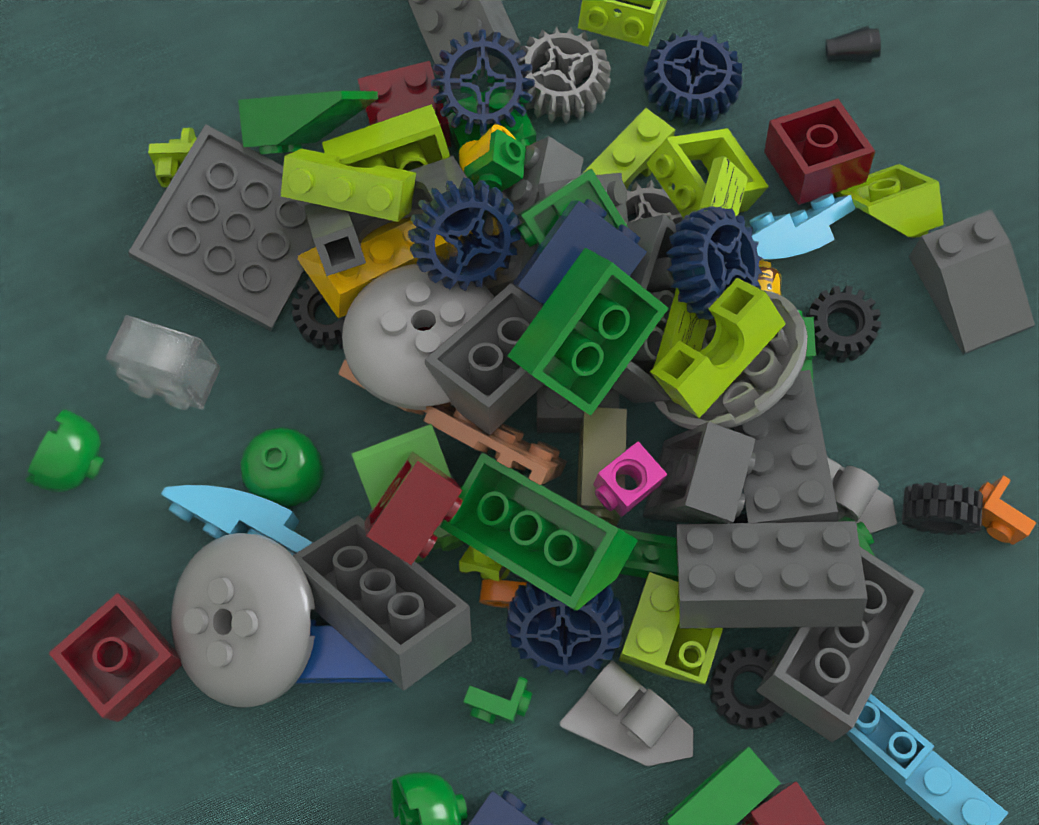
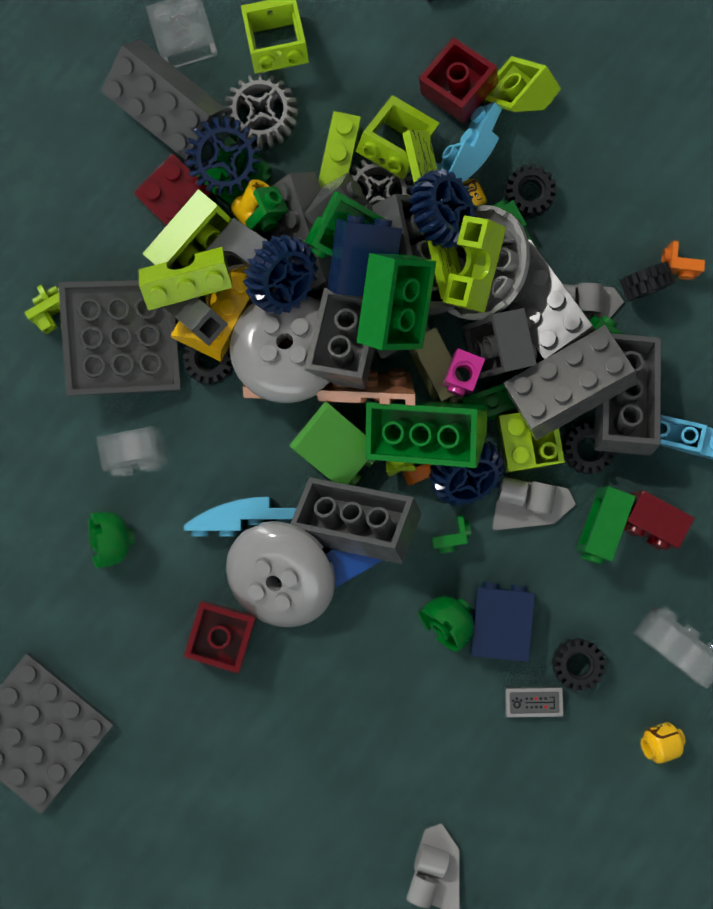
camera: 30 degrees left, 15 degrees up
green slope [238,90,378,154] -> none
green cylinder [240,427,324,509] -> none
dark red brick [364,452,463,565] -> none
dark blue gear [643,29,743,126] -> none
dark grey slope [909,209,1035,355] -> none

